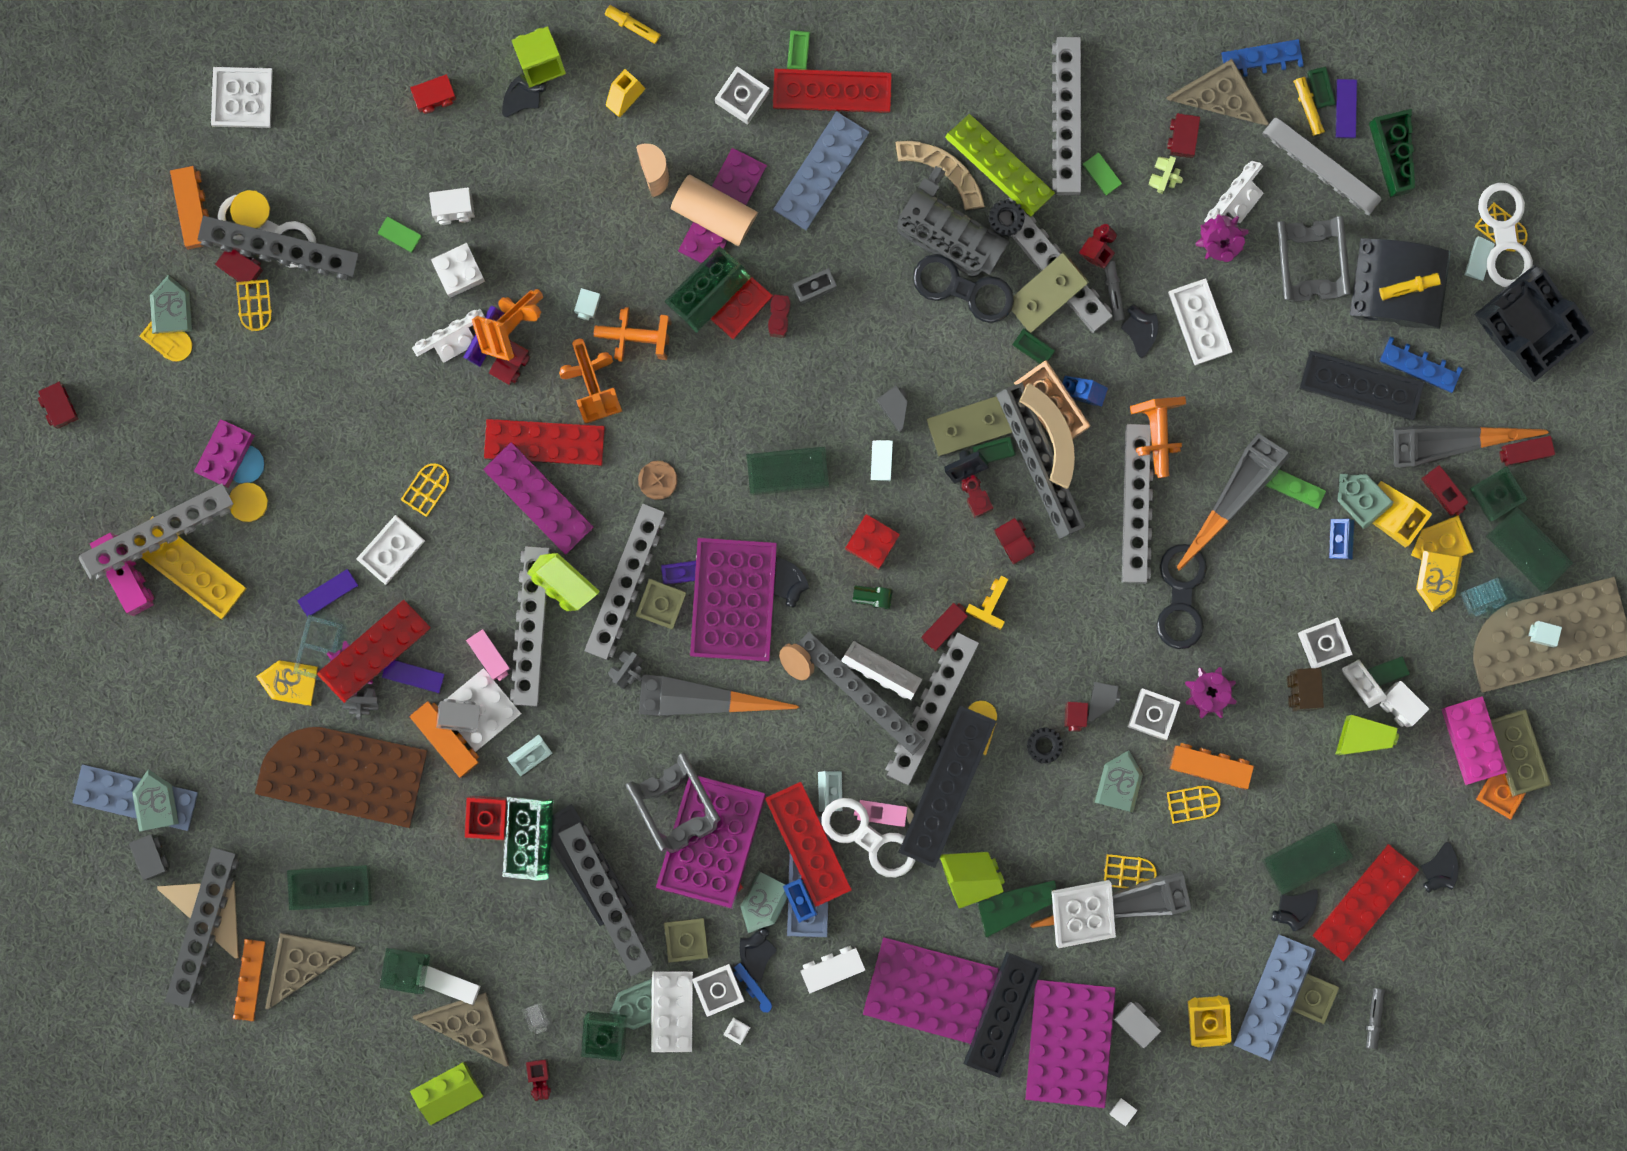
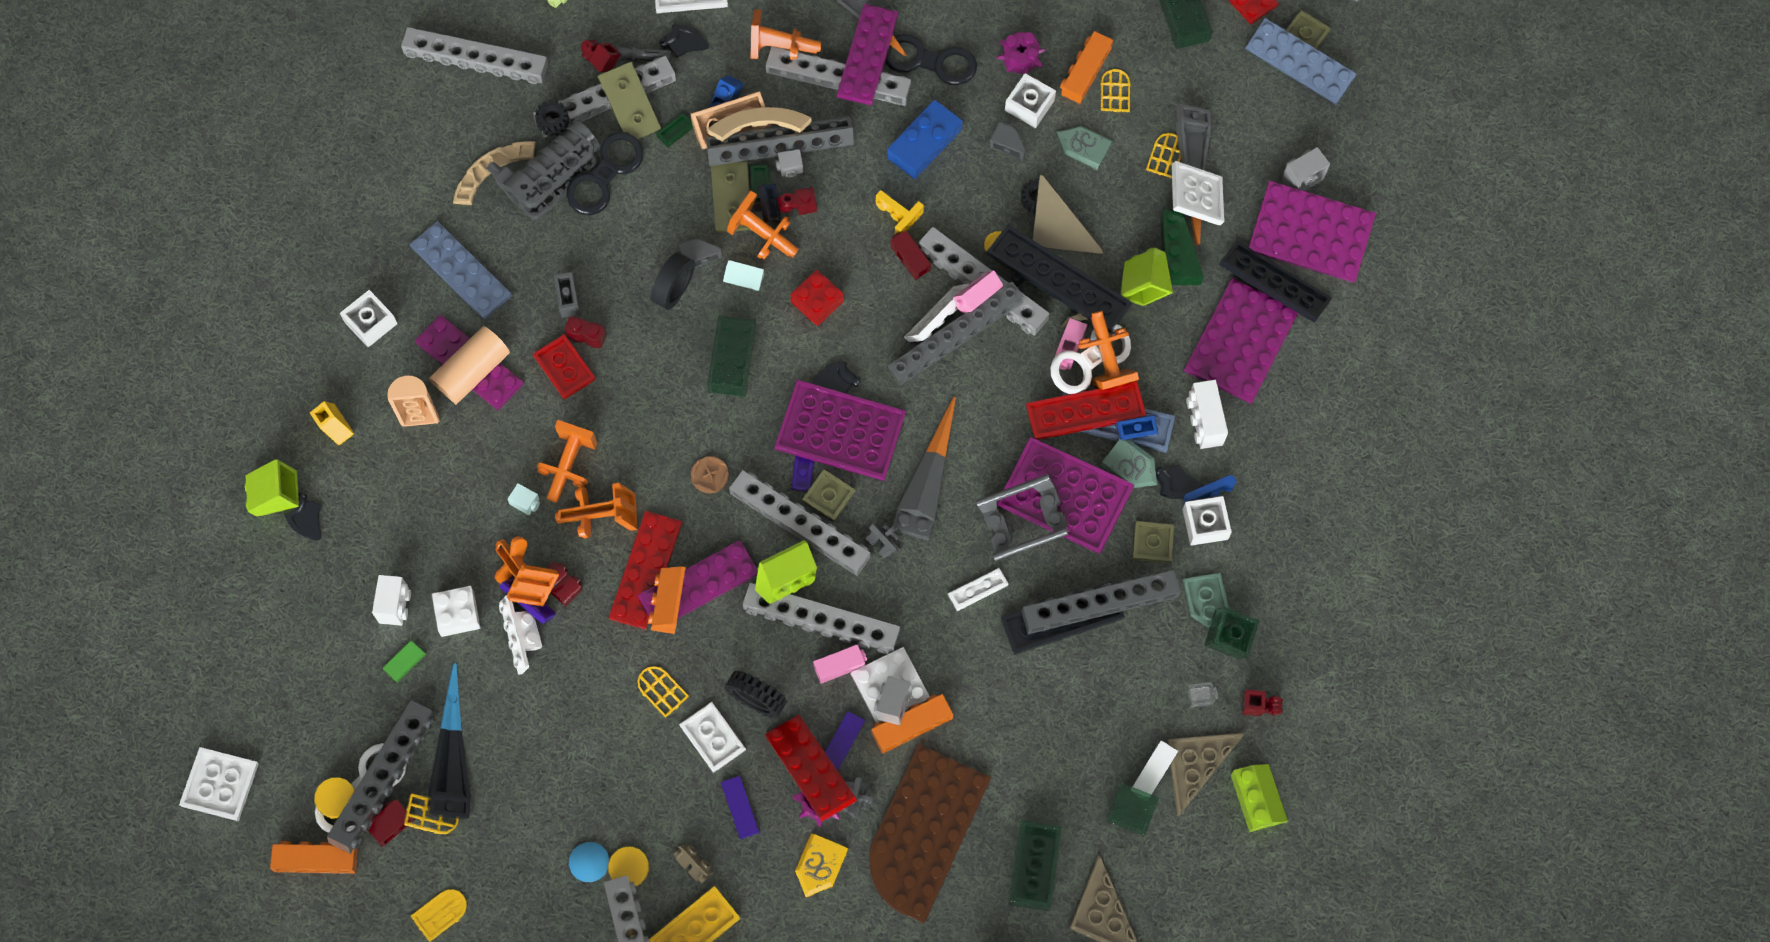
camera: 80 degrees left, 15 degrees down
sand green tile [150,275,192,334] -> none
magenta plate [194,419,255,488] -> none
clear light blue window [293,615,343,681] -> none
red brick [410,74,456,114] -> none
red brick [465,796,511,840] -> none
clear green brick [502,796,553,880] -> none
light aqua slope [507,735,552,777] -> none
yellow pin [605,5,661,44] -> none
white plate [651,971,693,1052] -> none
clear green brick [664,246,751,333] -> none
white tile [724,1017,751,1045] -> none
red plate [773,69,891,113] -> none
tile [779,643,814,680] -> none
bright green tile [787,30,810,70] -> none
light aqua slope [818,771,842,812] -> none
dark green piece [852,585,893,609] -> none
lime plate [945,114,1055,217] -> none
dark red brick [994,518,1036,565] -> none
dark red brick [1064,702,1088,732] -> none
bright green tile [1083,153,1122,196] -> none
white tile [1109,1098,1137,1126] -> none
yellow slope [1188,995,1231,1047] -> none
black arm [1271,889,1318,932] -> none
none -> black plate [428,663,470,819]
none -> orange slope [648,566,686,634]
none -> black tyre [651,252,695,310]
none -> dark tan hinge [674,844,714,884]
none -> black tyre [724,670,787,718]
none -> orange piece [727,191,799,260]
none -> light grey brick [775,149,803,178]
none -> magenta plate [837,4,899,105]
none -> blue brick [887,100,962,179]
none -> white tile [948,568,1009,611]
none -> bright pink brick [953,270,1003,313]
none -> dark tan tile [1033,175,1103,254]
none -> orange piece [1078,311,1139,390]

